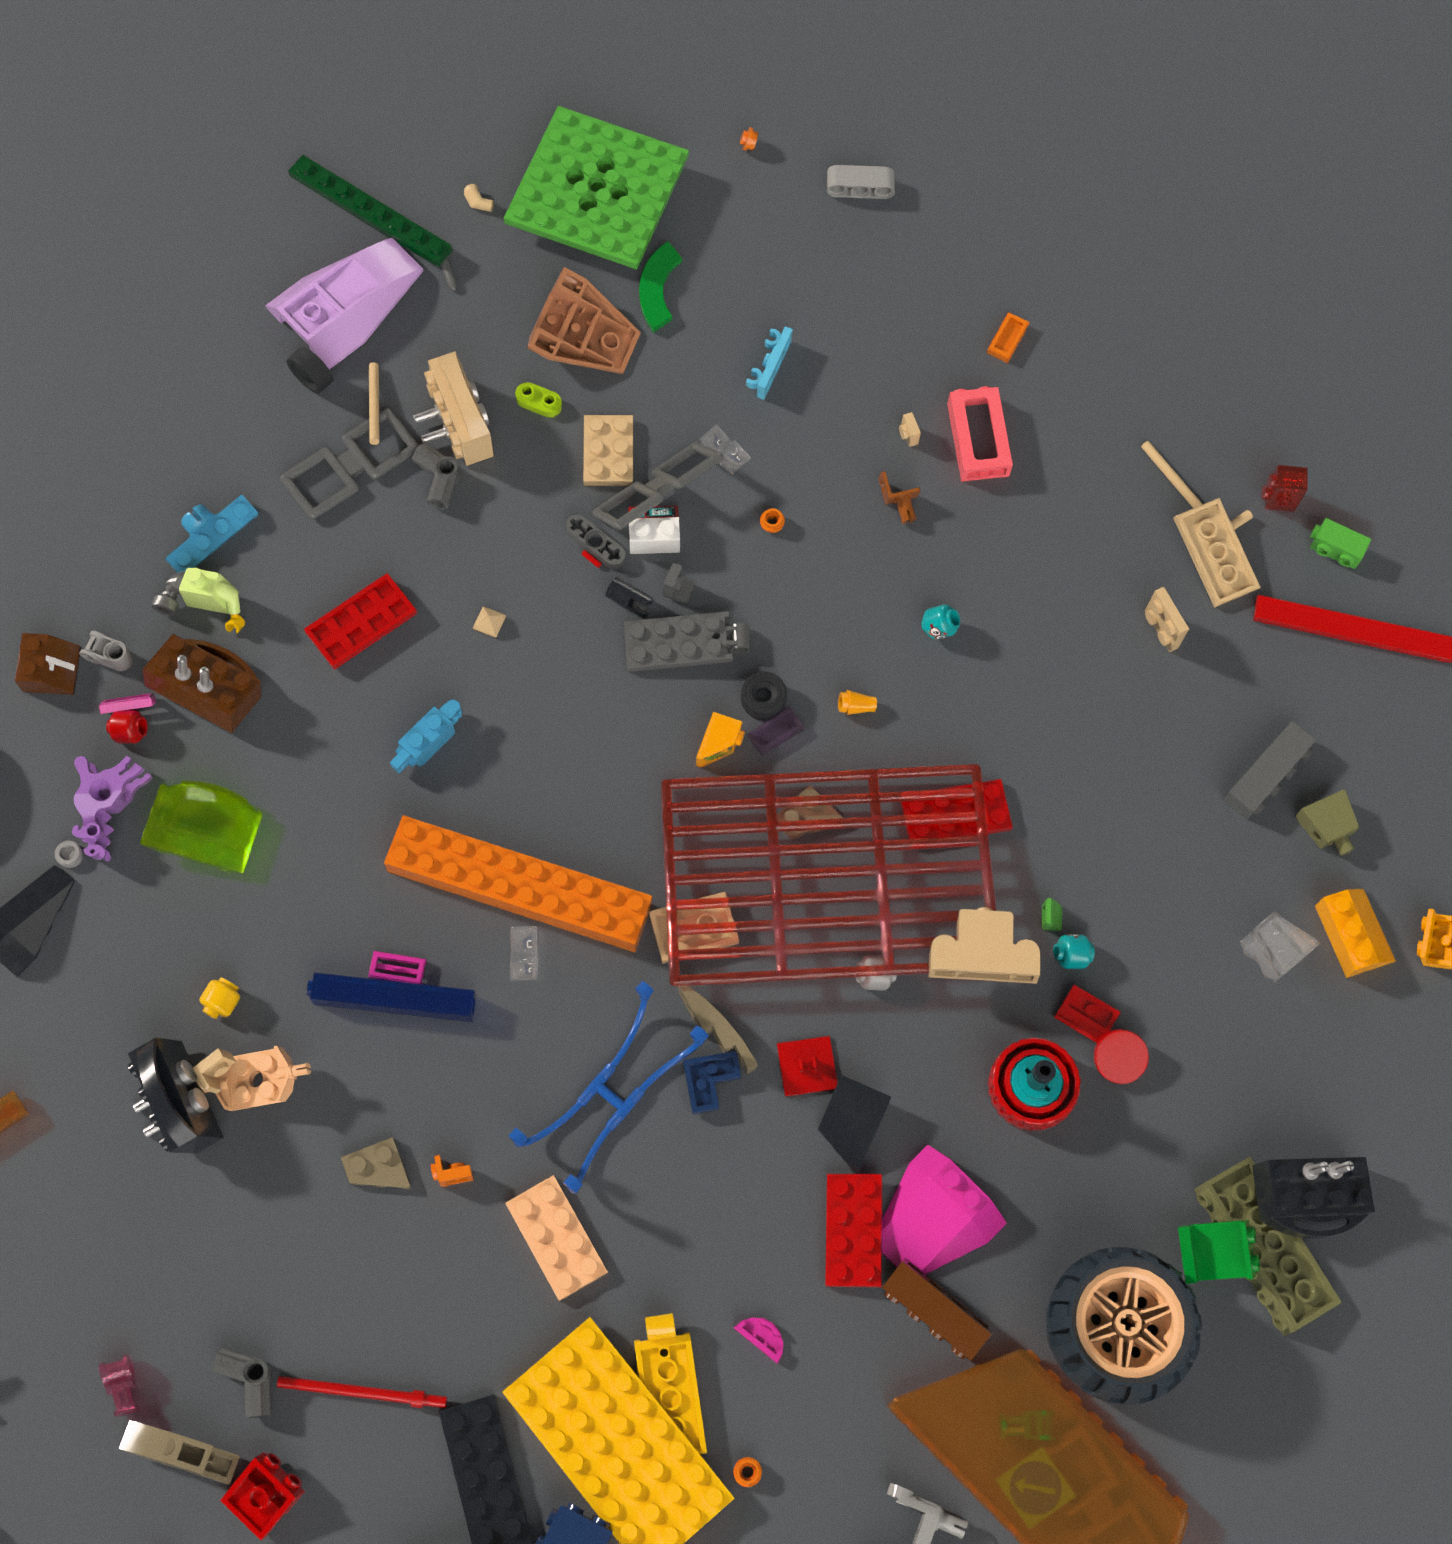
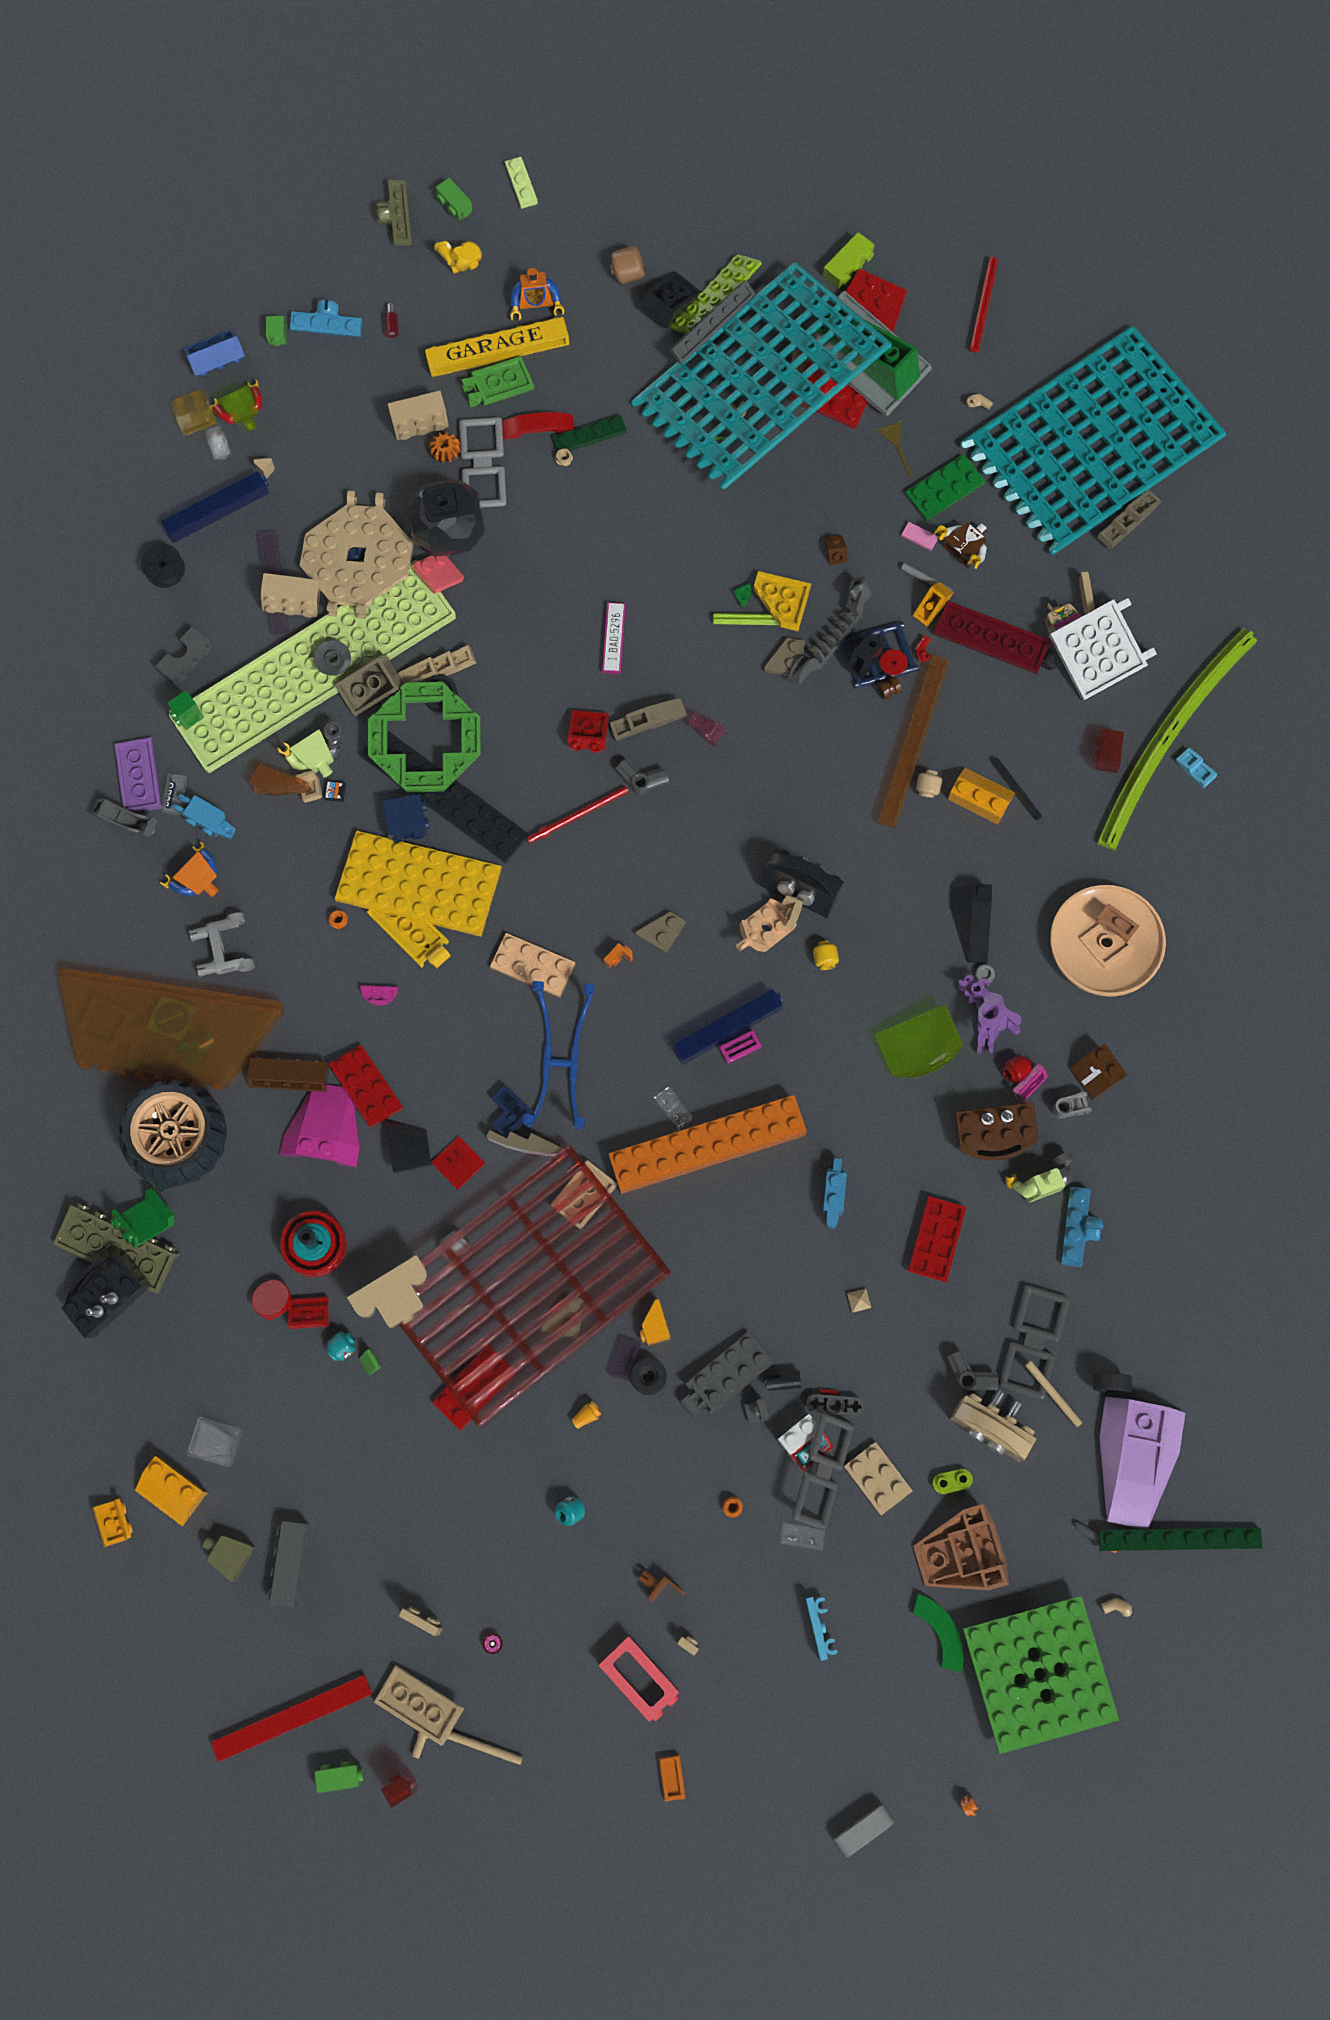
camera: 150 degrees right, 5 degrees up
none -> tile [482,1633,503,1654]

